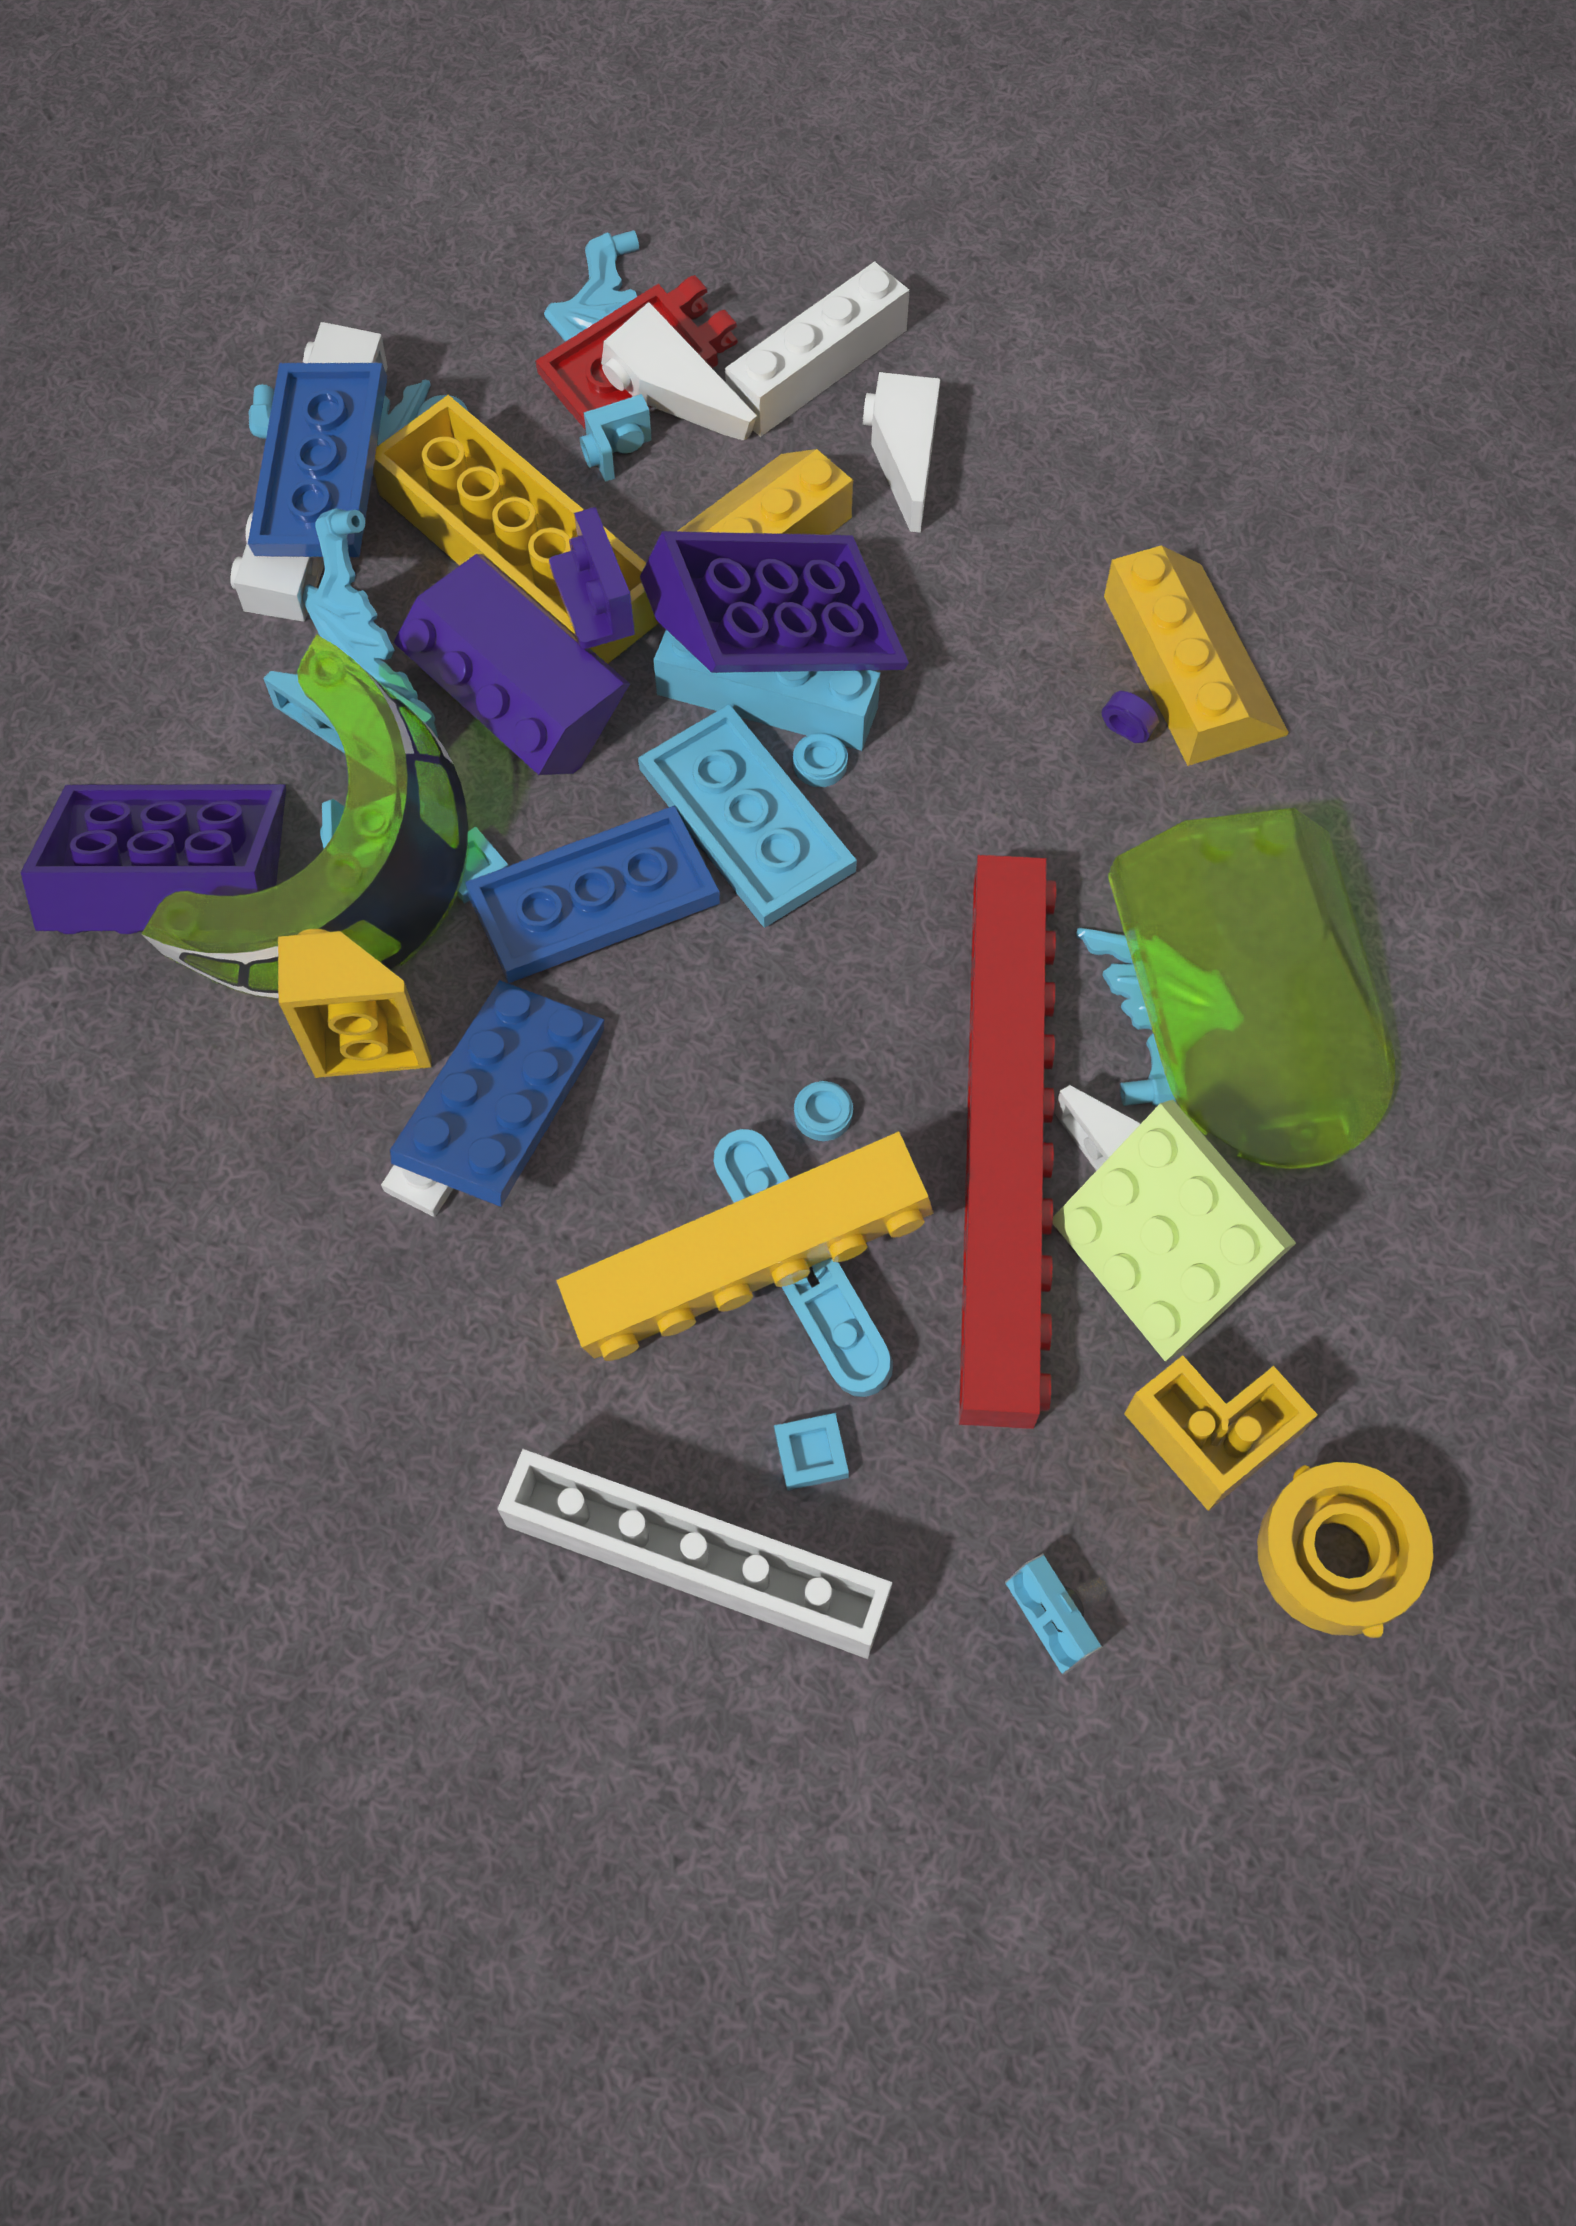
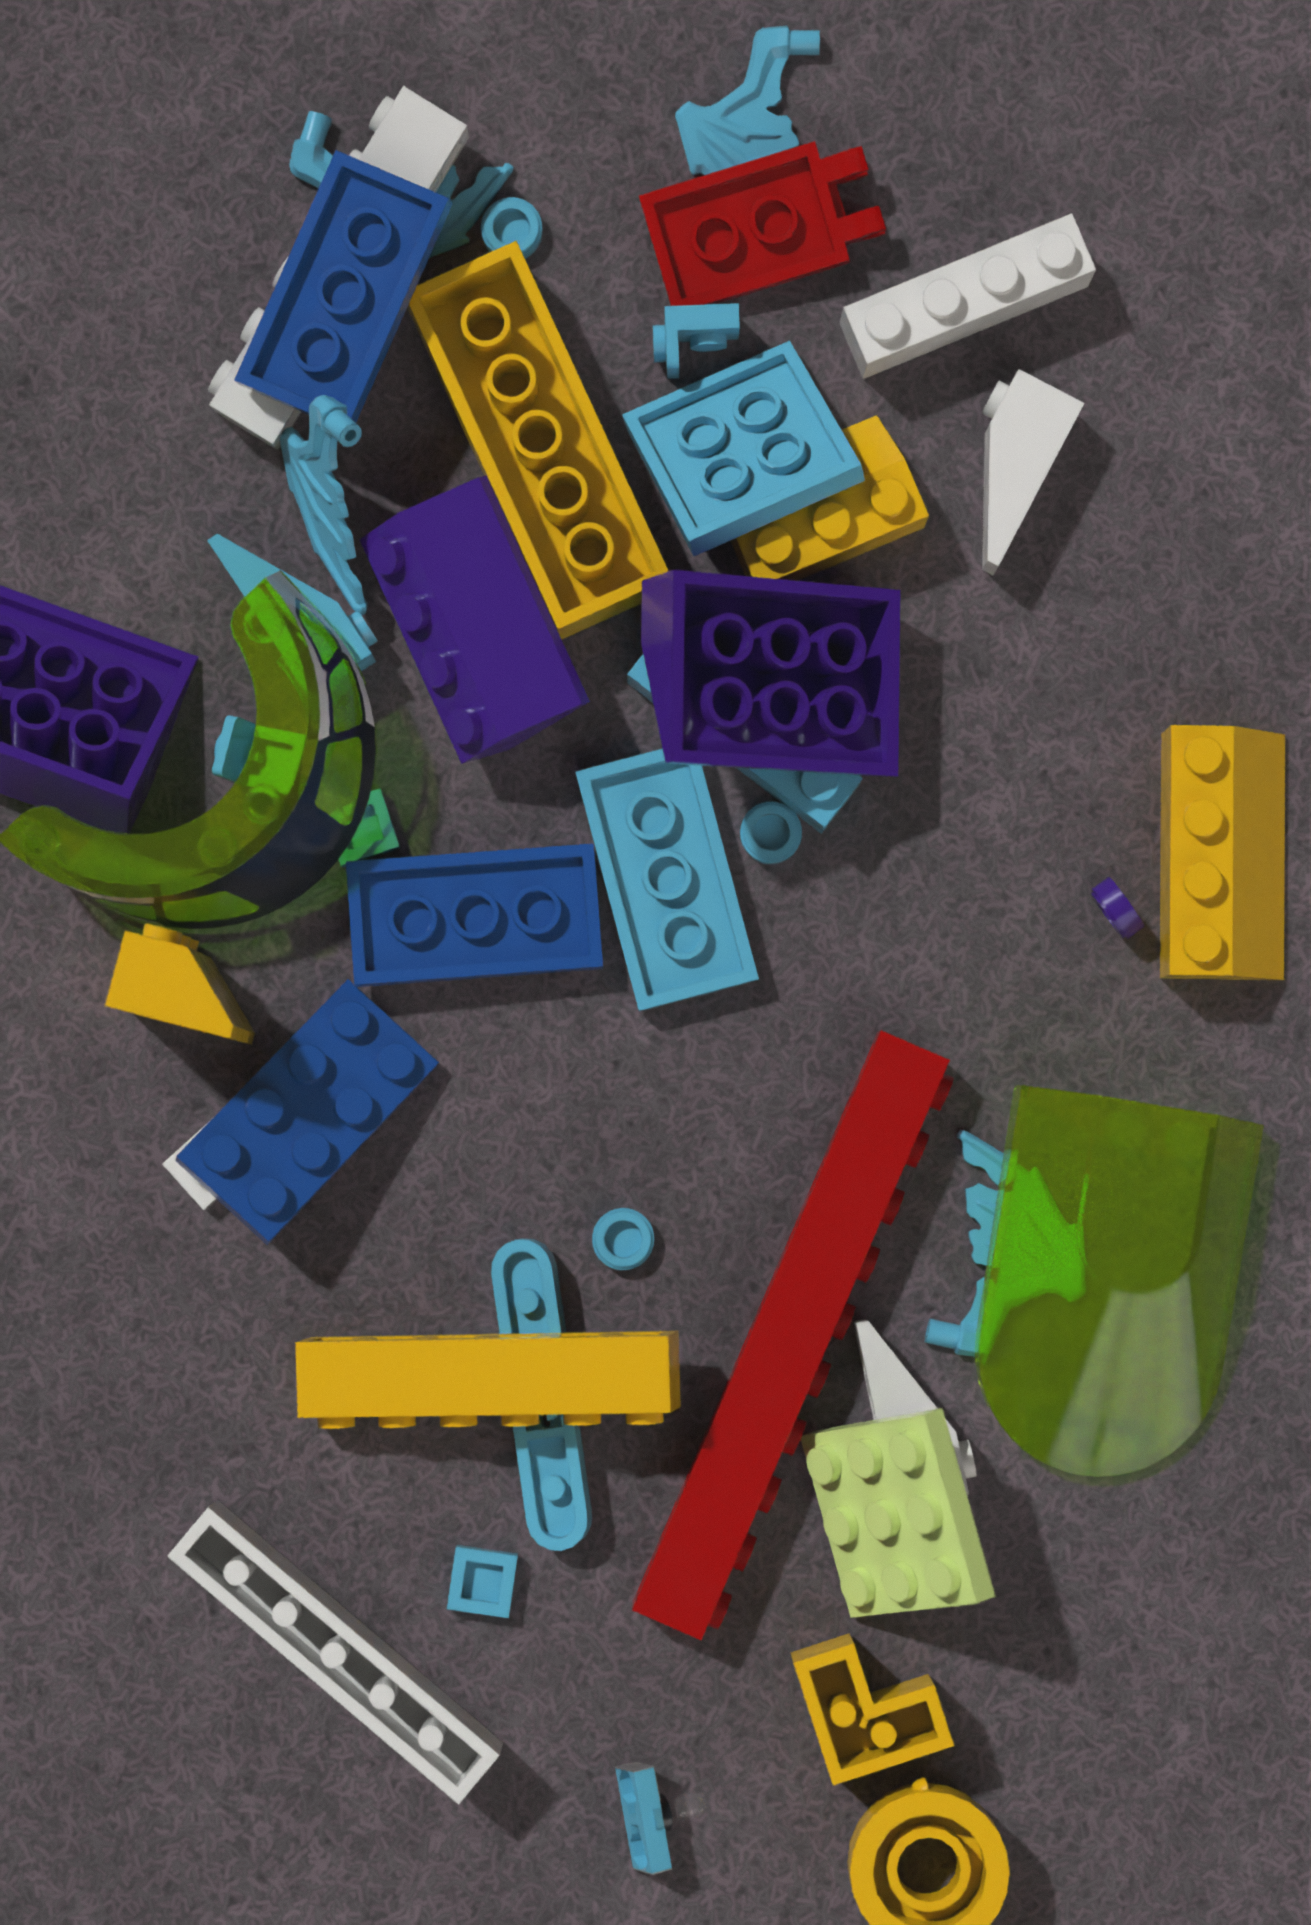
camera: 20 degrees right, 20 degrees up
dark purple bracket [549,507,635,649] -> none
white slope [601,302,757,440] -> none
none -> medium azure plate [622,341,865,556]

